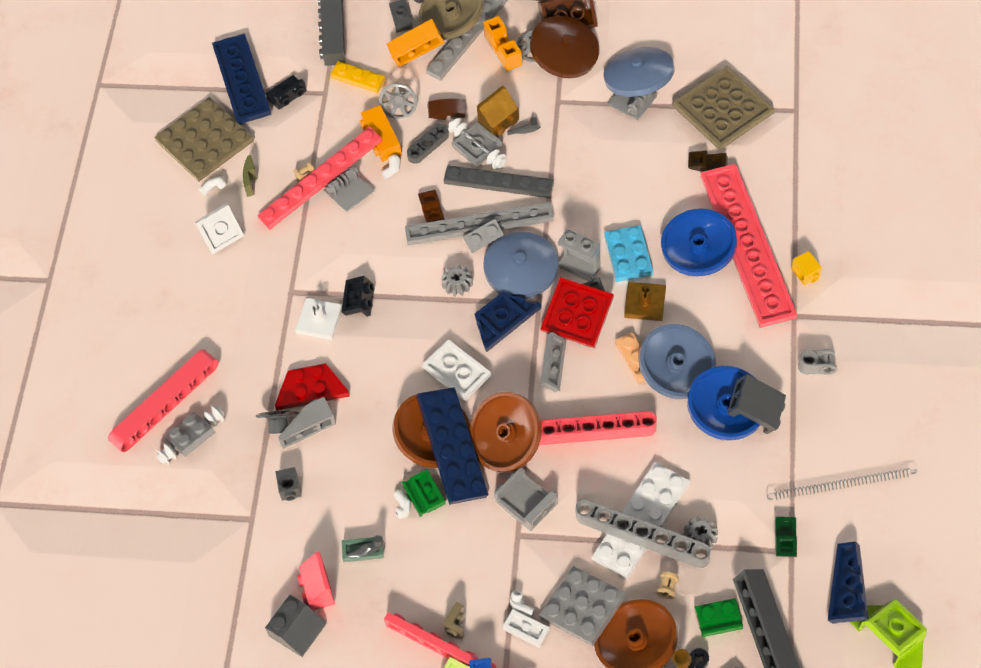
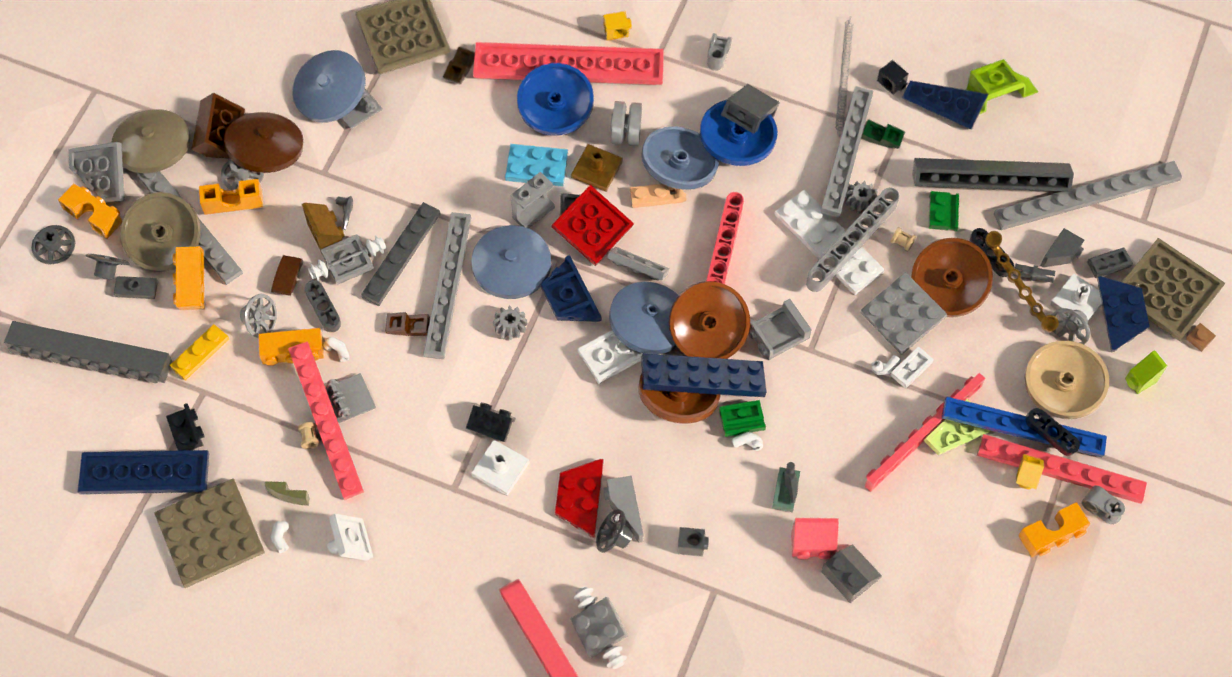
camera: 80 degrees left, 5 degrees up
dark tan bracket [443,602,465,639] -> none
light grey plate [463,219,504,253] -> none
none -> sand blue dish [609,282,679,354]
none -> light grey wheel [611,101,642,146]
none -> light grey plate [821,86,874,217]
none -> black brick [877,60,909,94]

